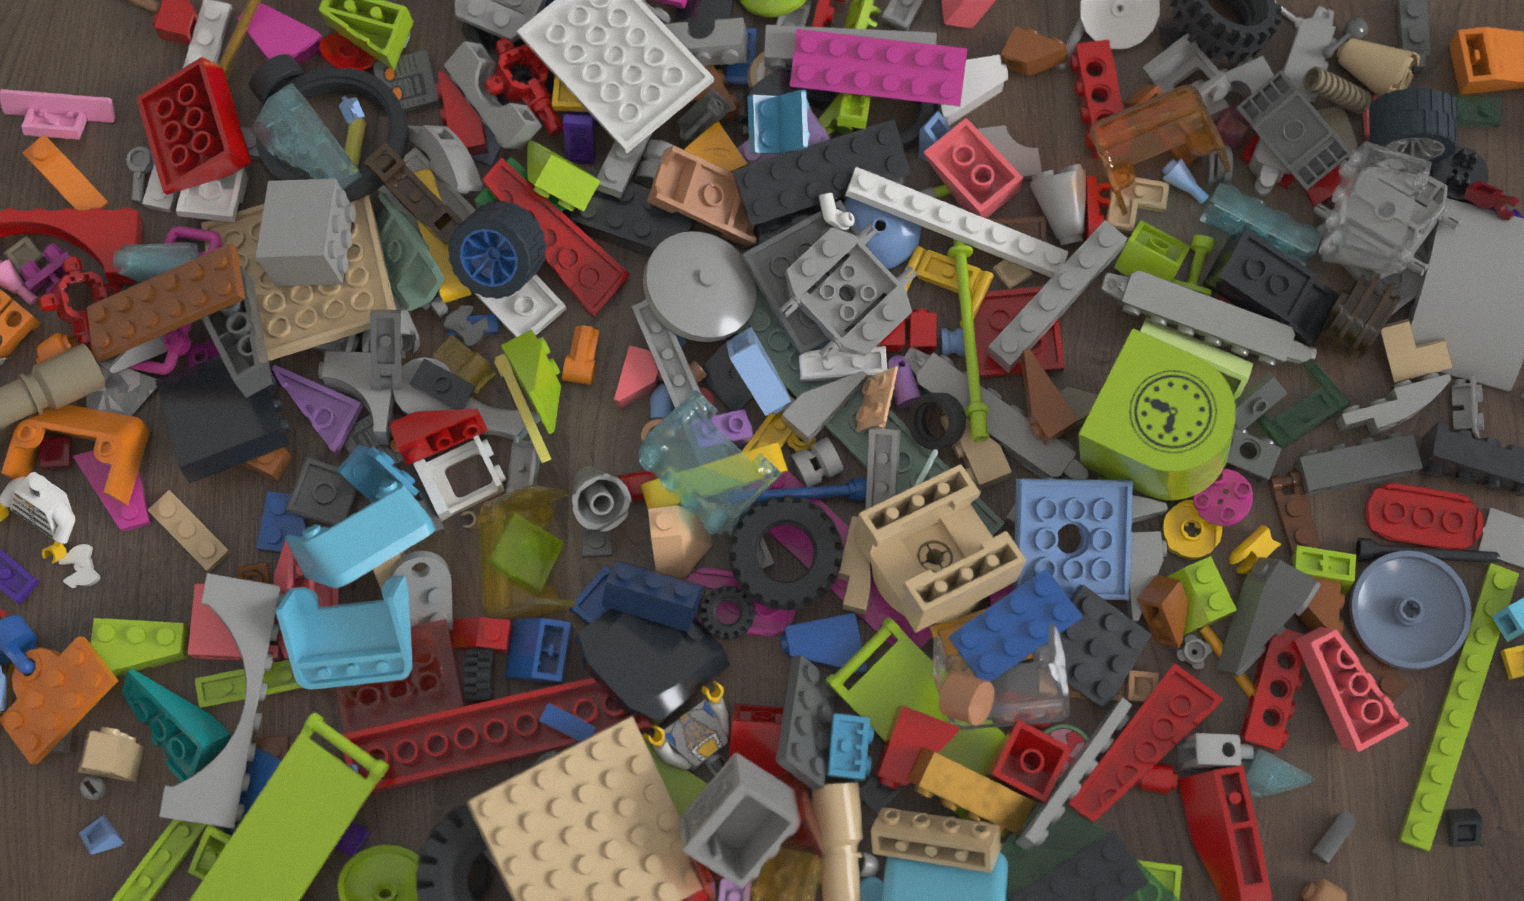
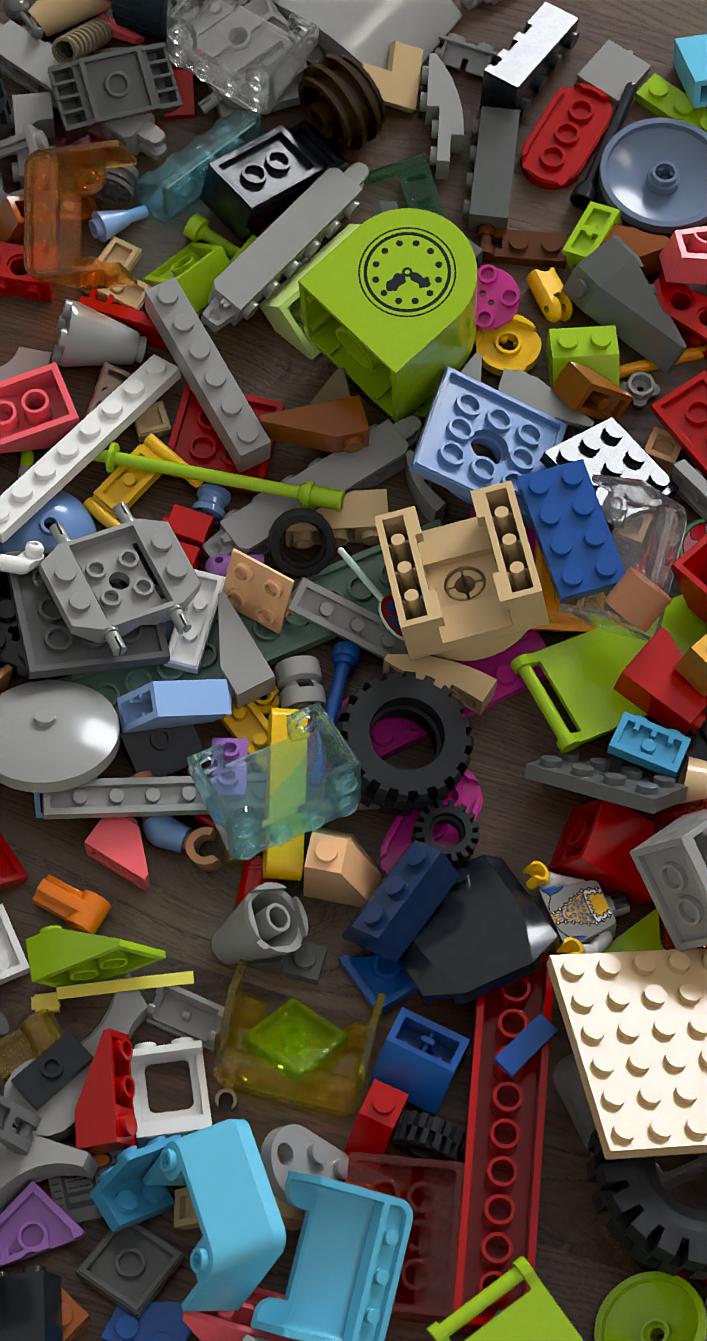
camera: 75 degrees left, 10 degrees down
blue slope [780,613,867,676] -> none

